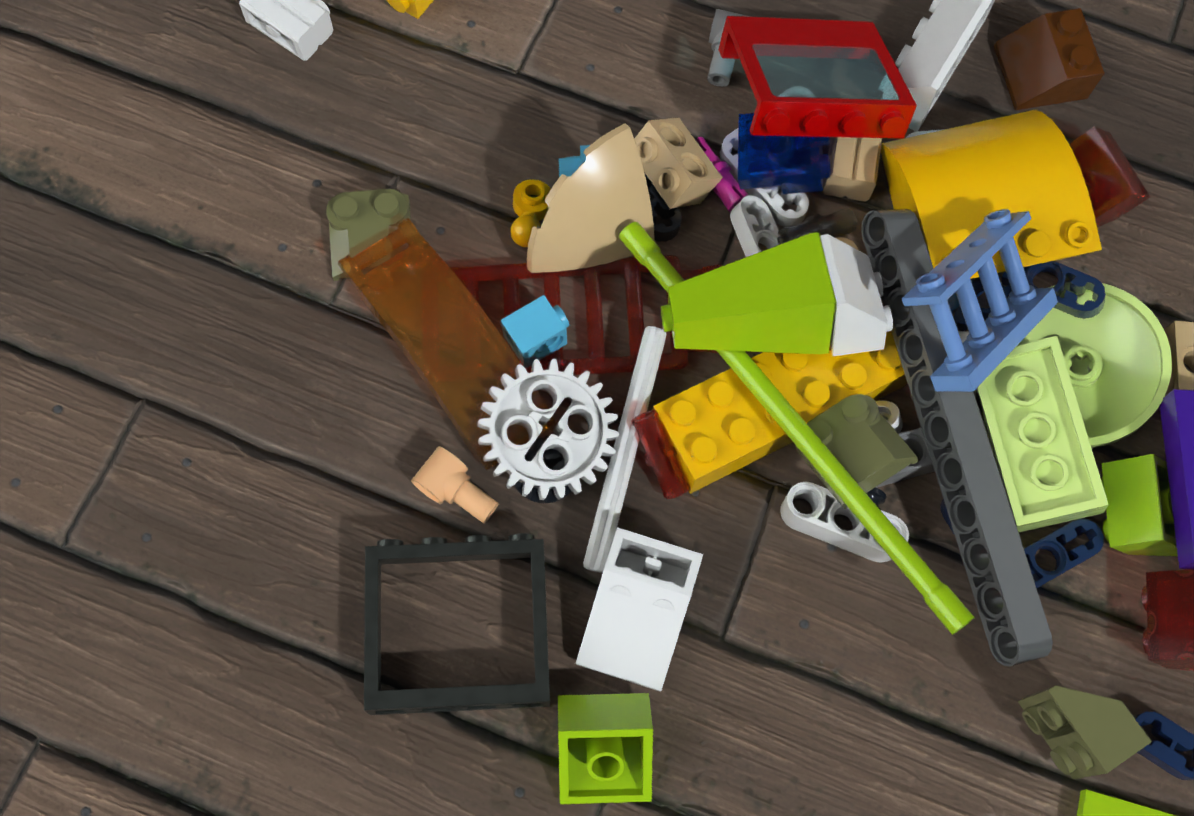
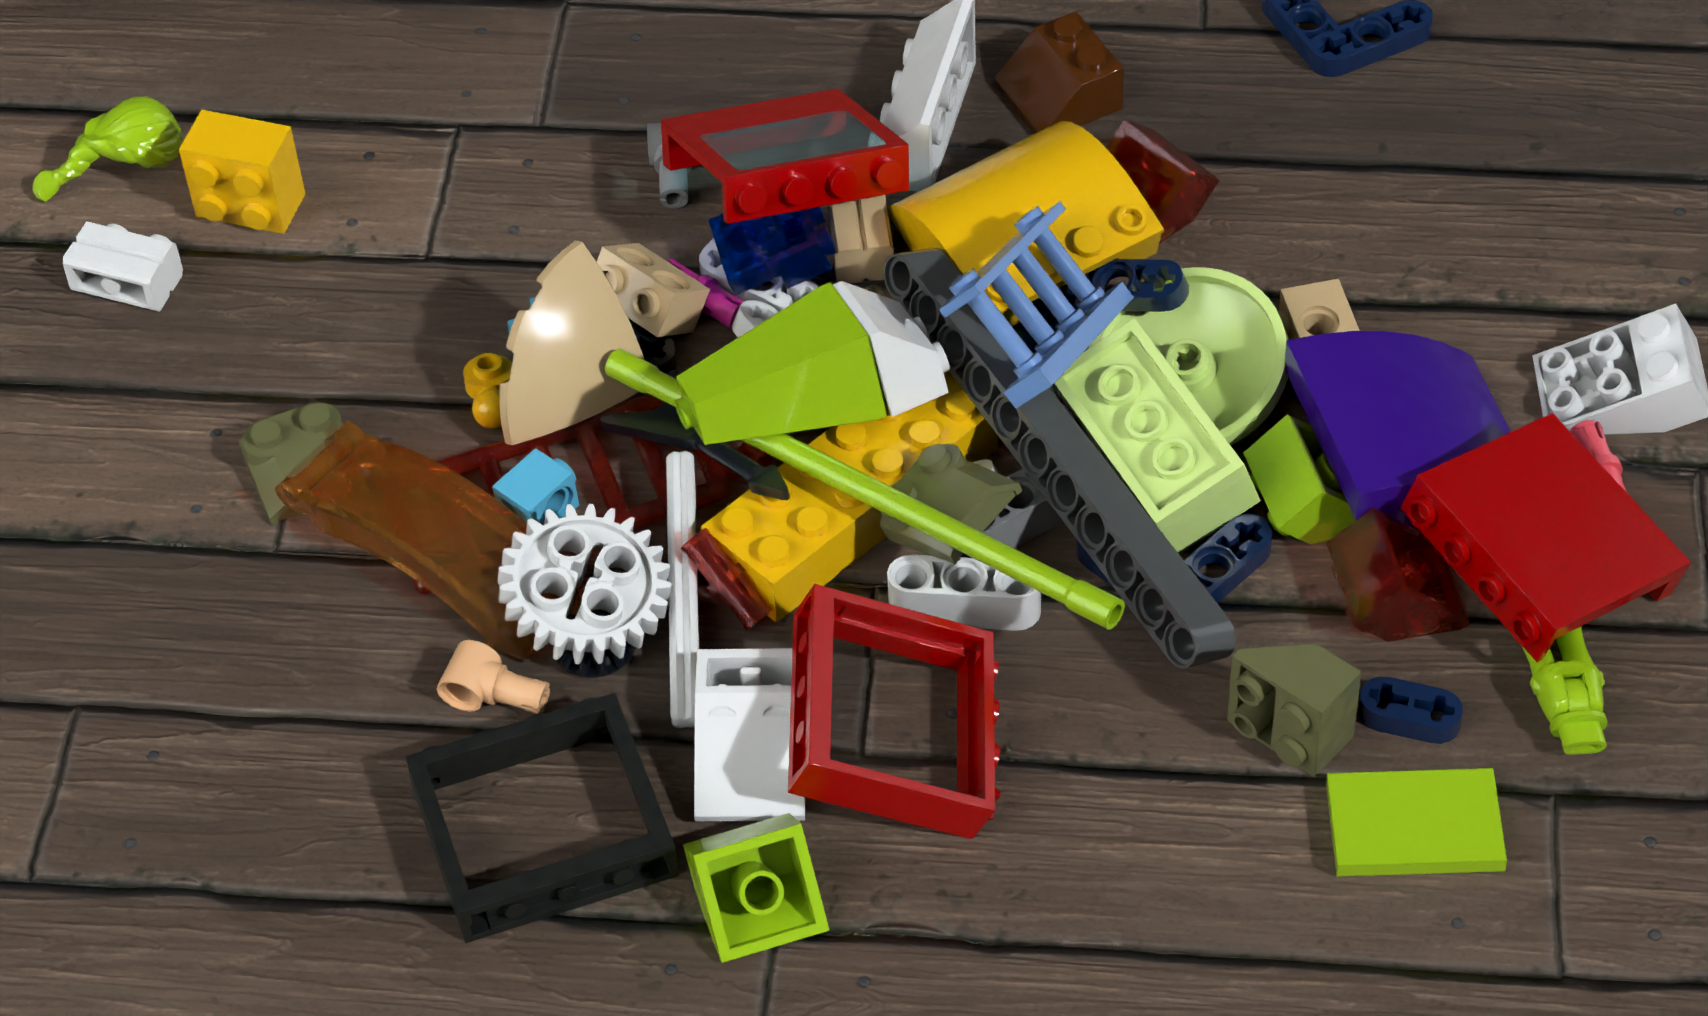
camera: 10 degrees left, 20 degrees down
none -> black piece [600,370,790,500]
none -> red window [788,584,1001,839]

